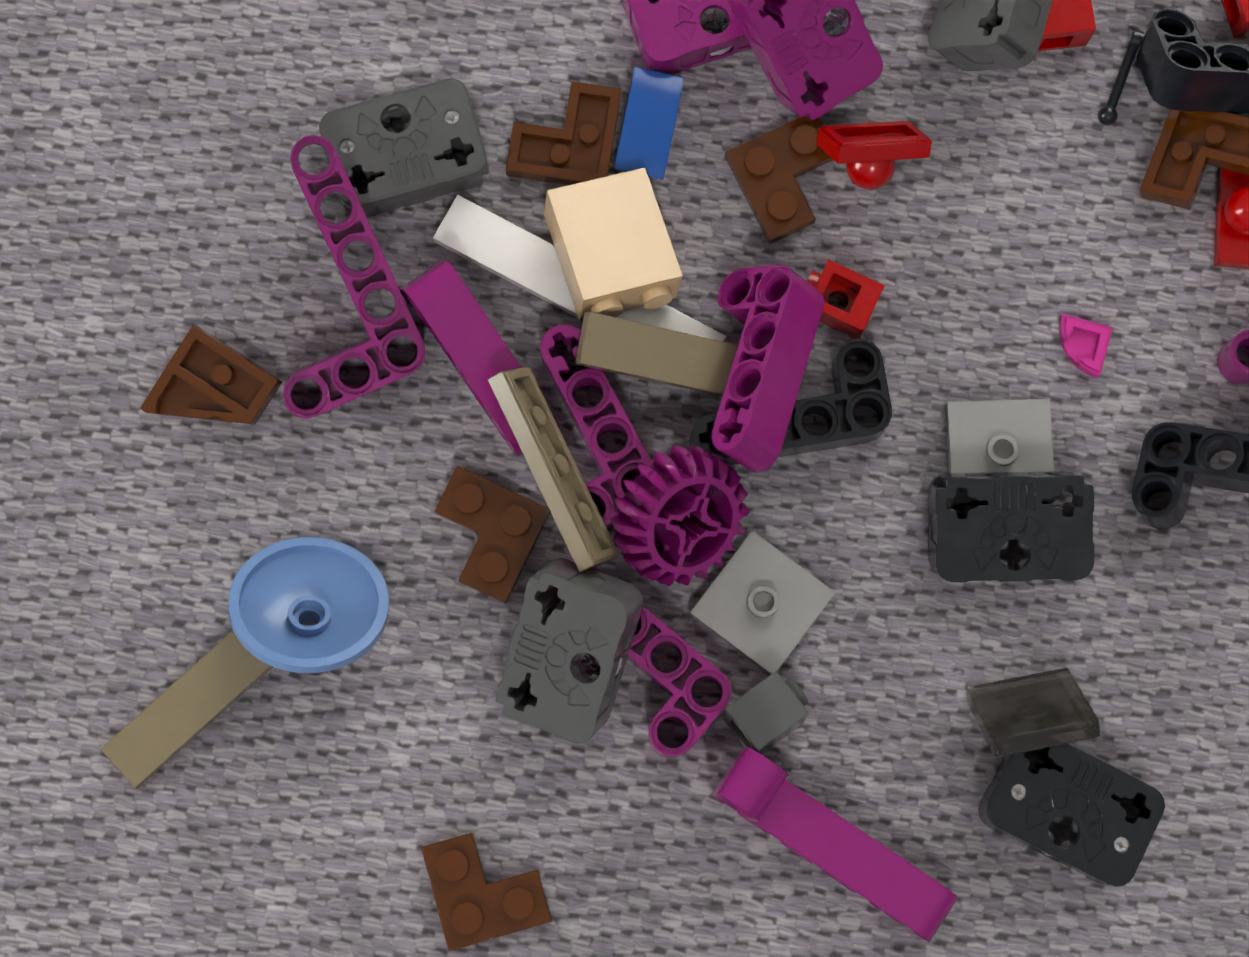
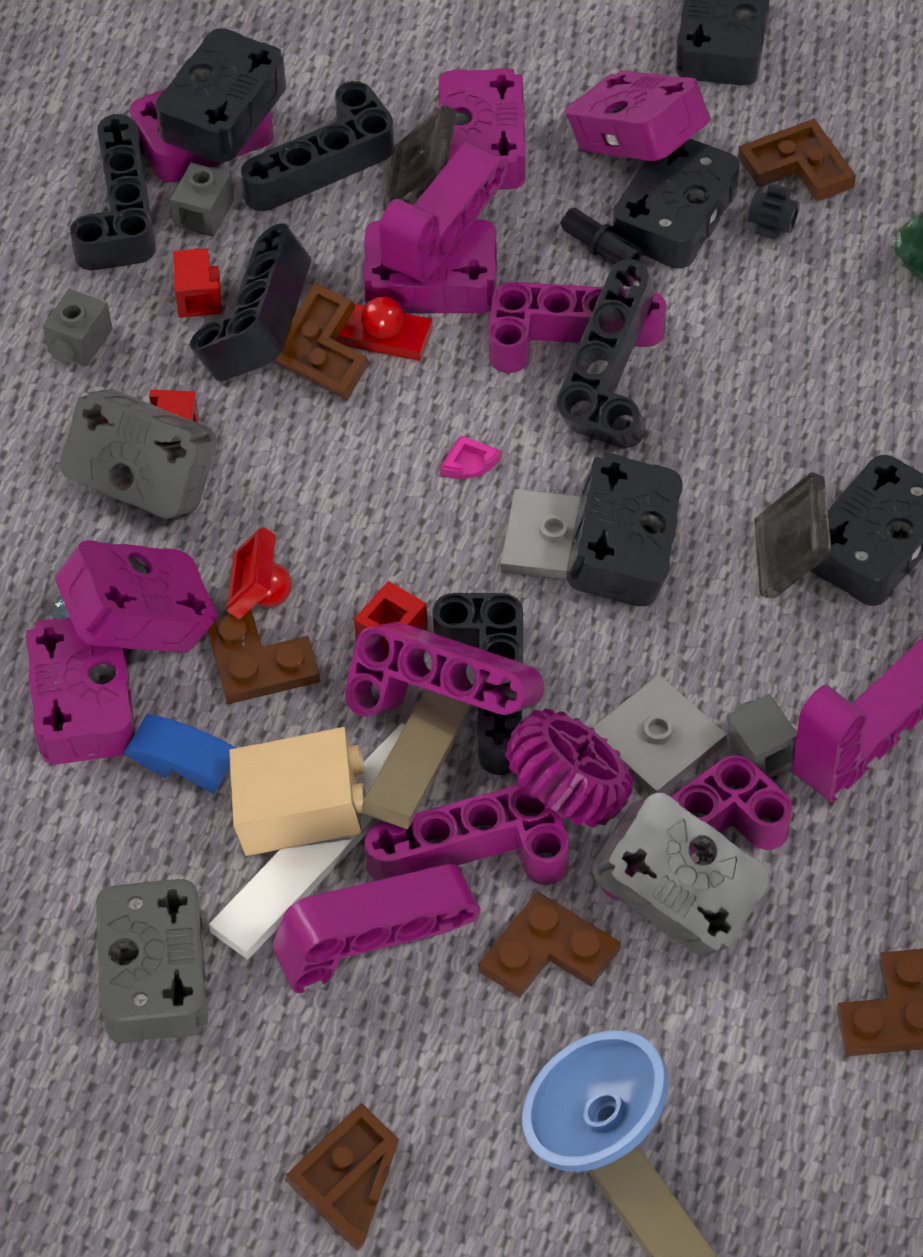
camera: 75 degrees left, 25 degrees down
magenta beam [283,135,426,419] -> none
dark tan tile [488,367,618,573] -> none
reddish brown plate [506,81,622,185] -> none
black hinge [1098,29,1145,126] -> none

